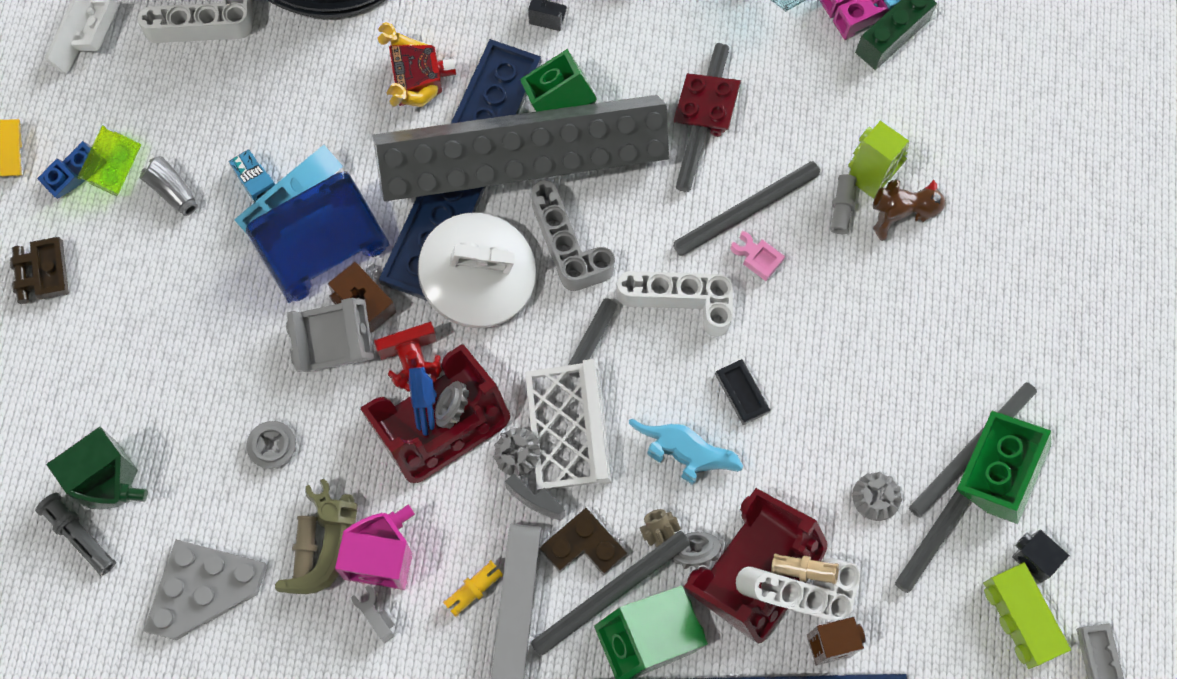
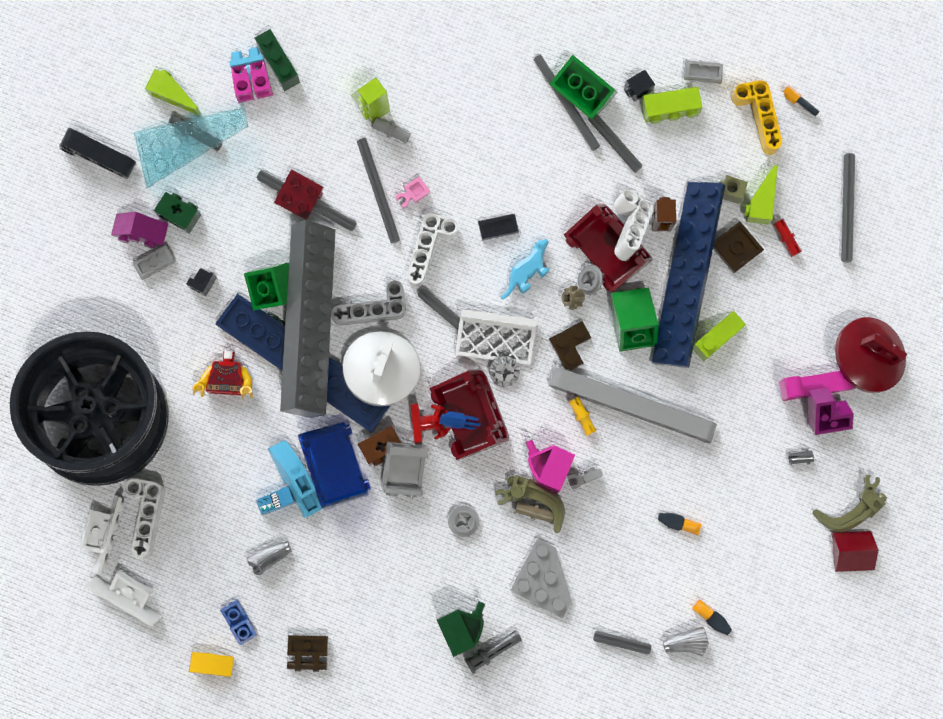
camera: 75 degrees left, 10 degrees up
clear neon green plate [77,125,142,197] -> none
light grey gear [435,381,469,429] -> none
dark grey slope [505,474,565,521] -> none
dark grey axle [531,531,690,655] -> none
tan pin [771,554,839,584] -> none
light grey gear [852,472,902,521] -> none
reddish brown animal [873,179,945,241] -> none

